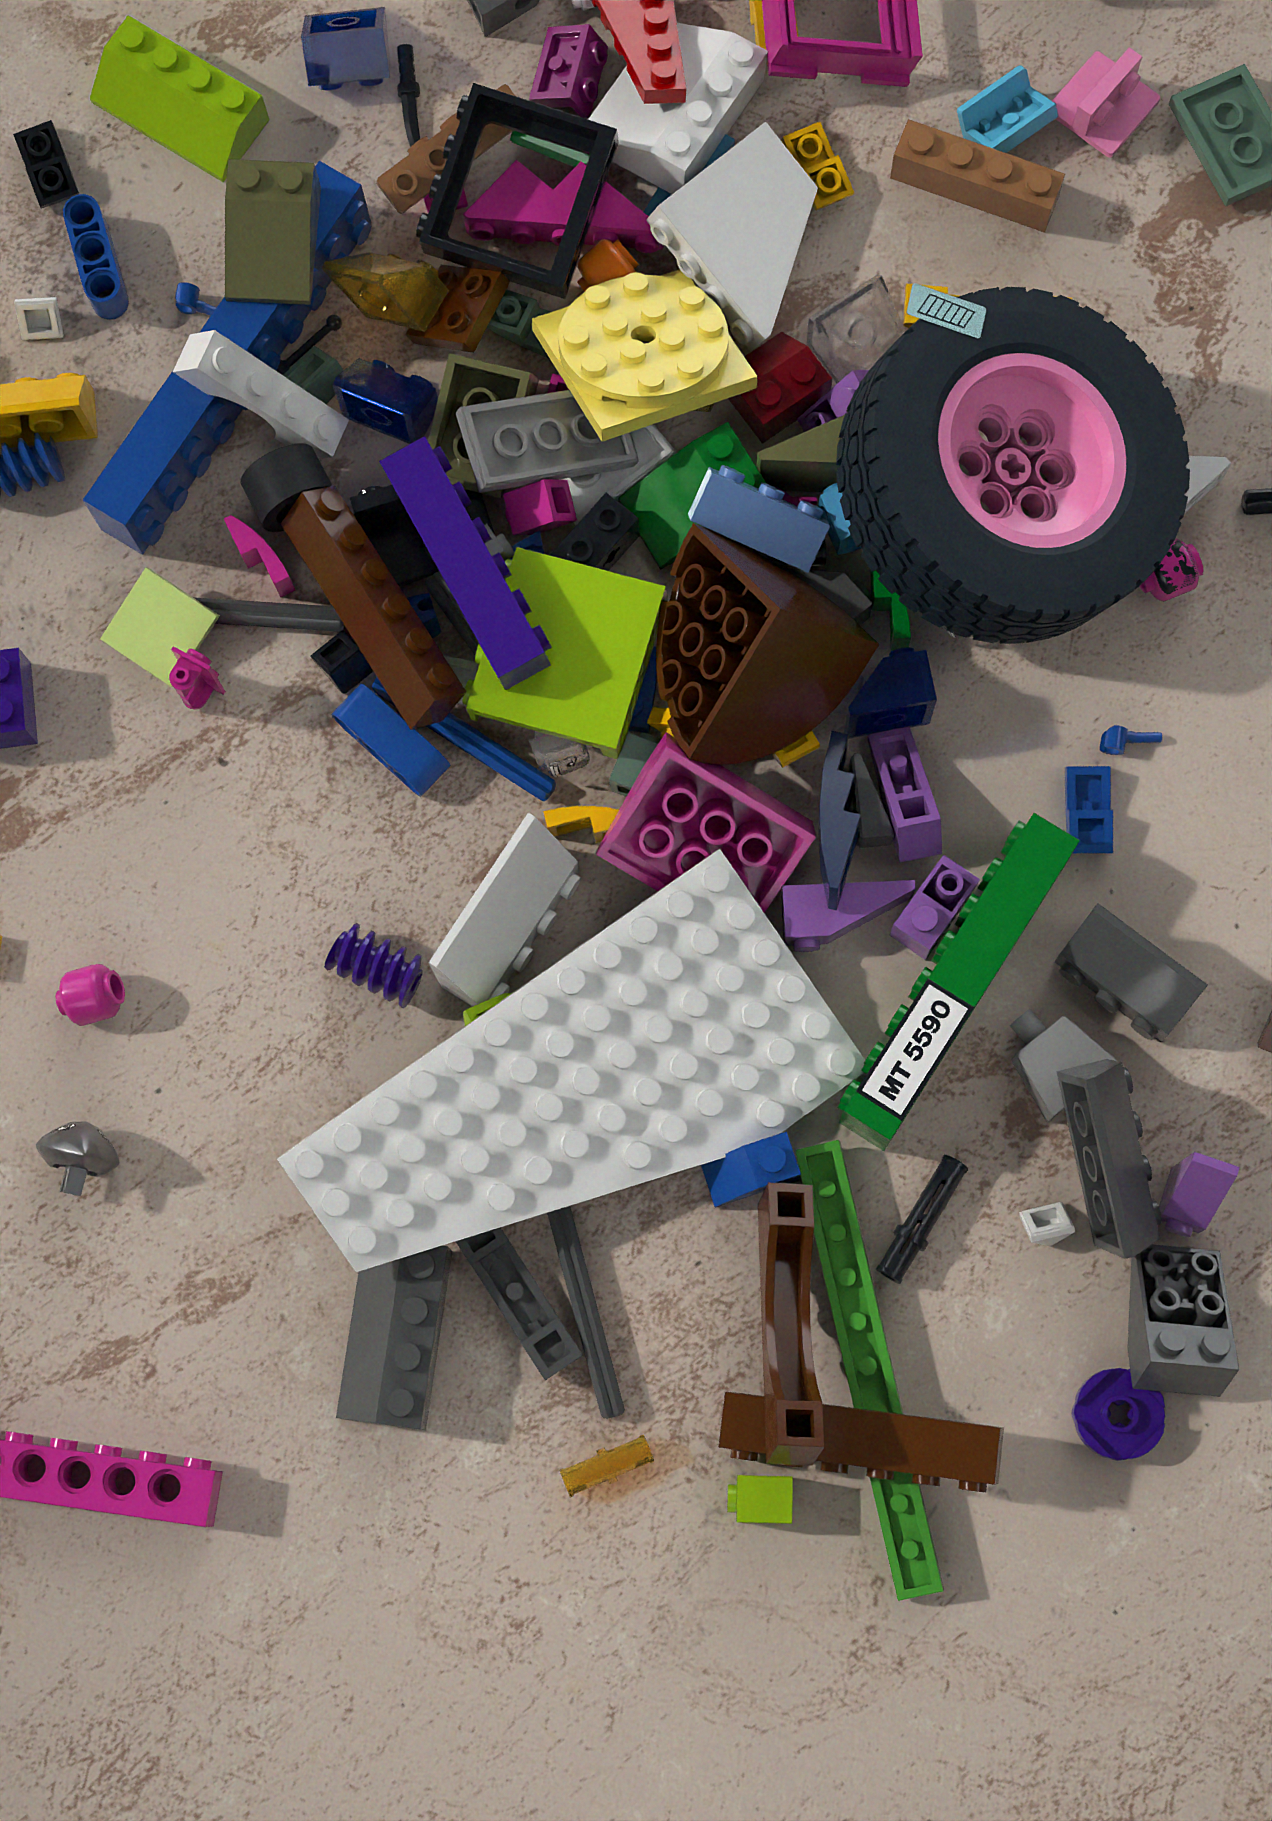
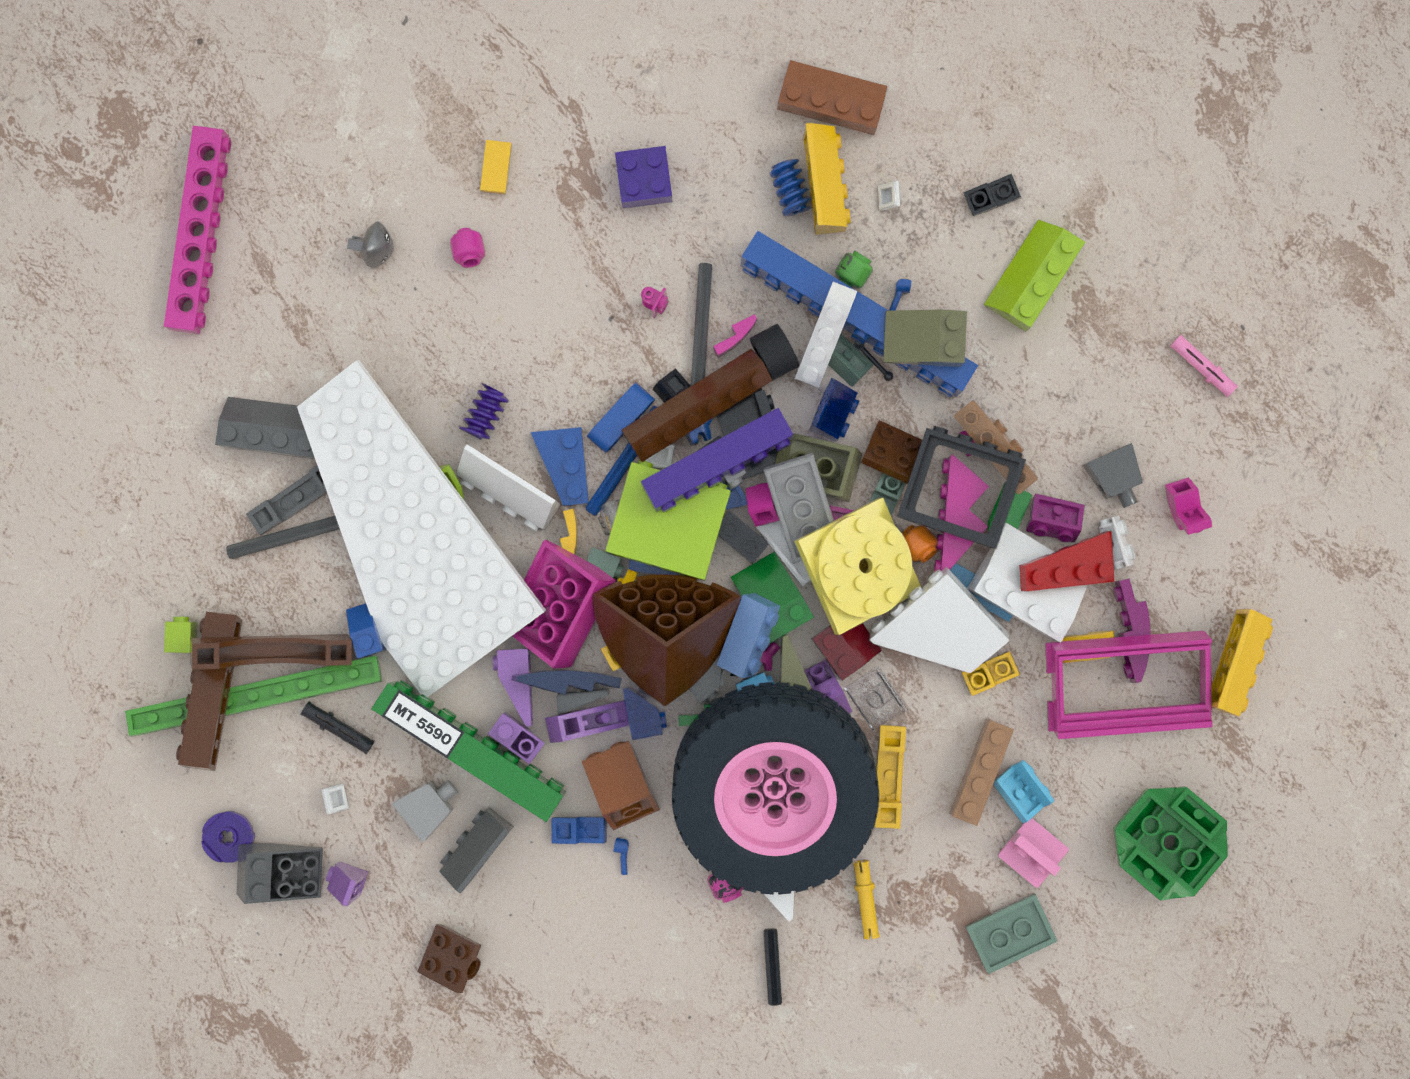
camera: 80 degrees right, 10 degrees up
blue beam [63,194,129,320] -> none
yellowish green tile [100,568,220,687] -> none
clear blue slope [301,7,391,90] -> none
clear yellow slope [321,252,449,332] -> none
black piece [397,44,420,147] -> none
clear yellow pin [559,1435,654,1497] -> none
clear light blue sticker [906,283,986,338] -> none
dark grey slope [1056,1059,1162,1259] -> none
none -> blue wing [530,427,589,506]
none -> dark orange slope [581,741,660,831]
none -> bright green head [835,250,873,288]
none -> yellow pin [853,860,880,940]

